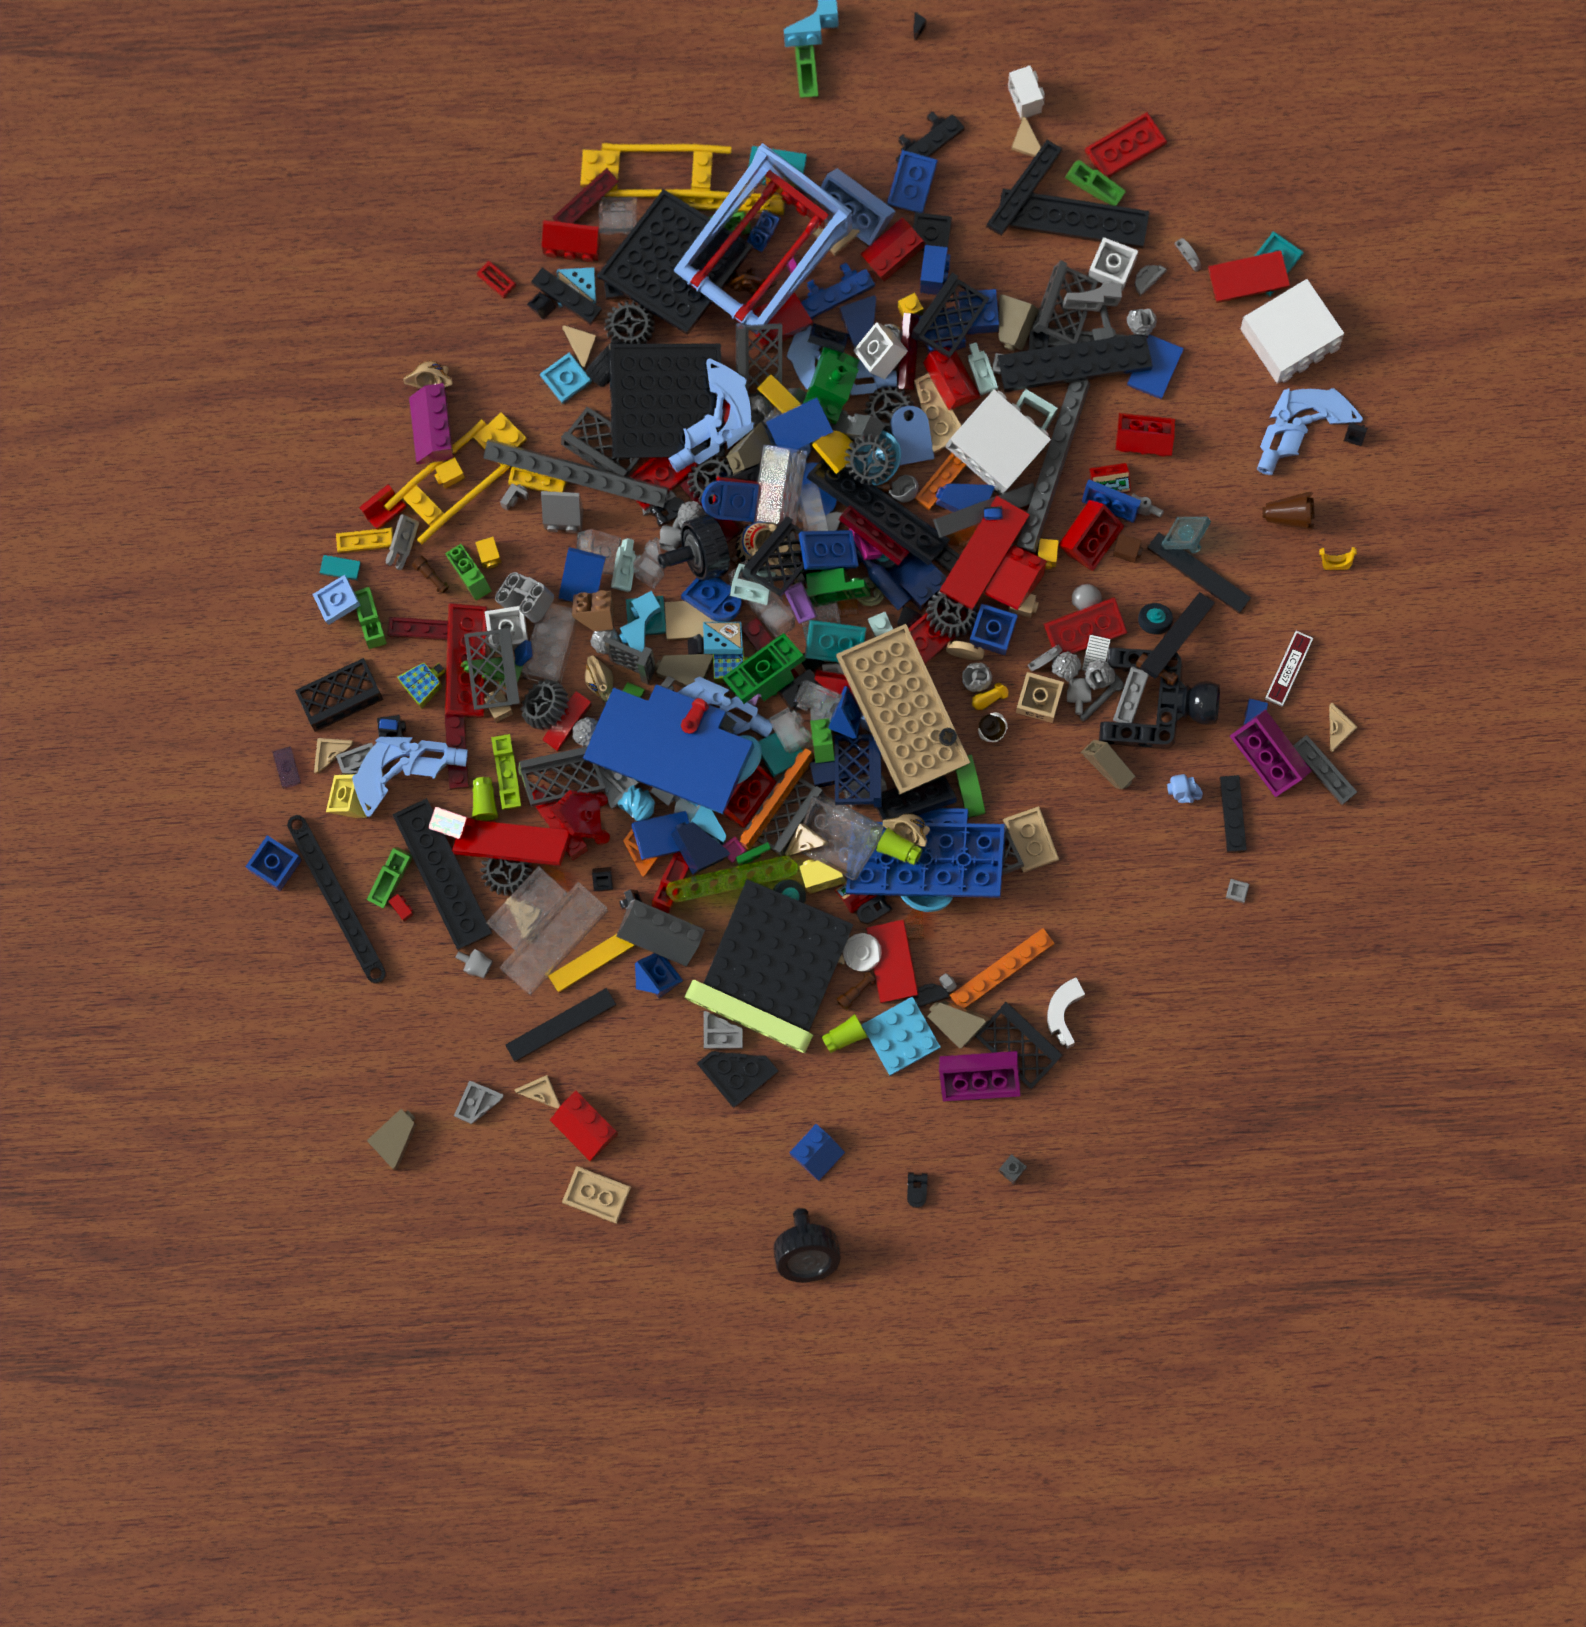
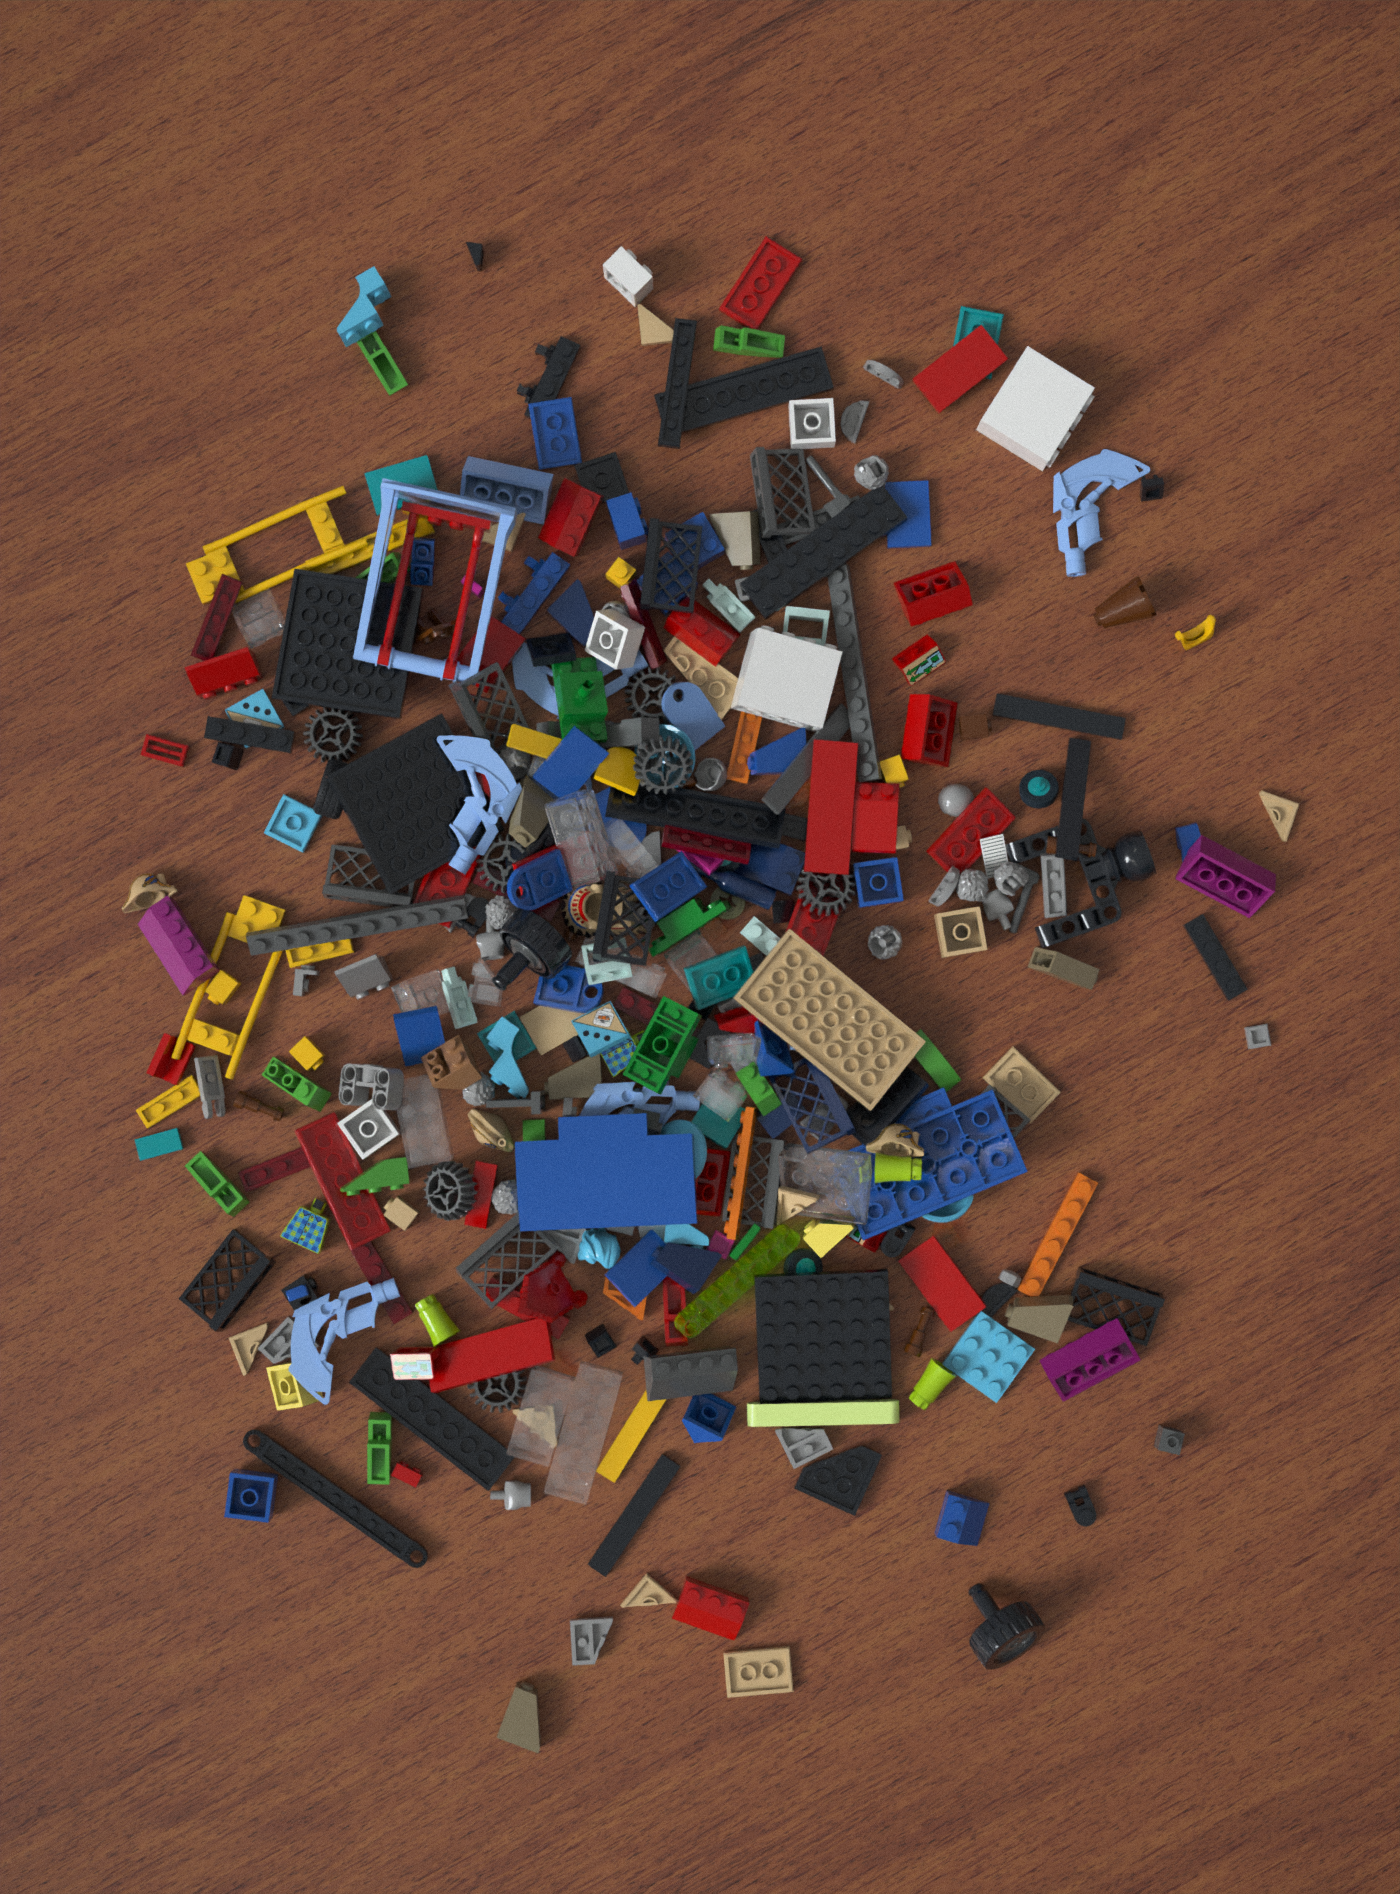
camera: 35 degrees left, 10 degrees up
plate [272,746,301,789] -> none
light blue plate [313,575,361,625] -> none
dark grey fence [464,628,520,710] -> none
lime slope [491,734,521,810] -> none
blue tile [514,640,533,667] -> none
tan tile [563,325,596,369] -> none
red piece [681,698,709,734] -> none
medium lavender tile [785,582,817,624] -> none
white tile [843,933,882,972] -> none
black bush [939,728,957,746] -> none
tan tile [946,641,984,660] -> none
yellow piece [972,683,1008,710] -> none
dark brown hair [978,712,1008,742] -> none
blue piece [984,506,1003,520] -> none
white arch [1047,978,1085,1049] -> none
light grey slope [1063,282,1122,311] -> none
blue tile [1082,479,1141,523] -> none
light grey piece [1132,493,1164,517] -> none
clear light blue tile [1162,517,1211,553] -> none
light blue head [1167,774,1203,803] -> none
tile [1265,631,1313,707] -> none
dark grey plate [1293,735,1357,805] -> none

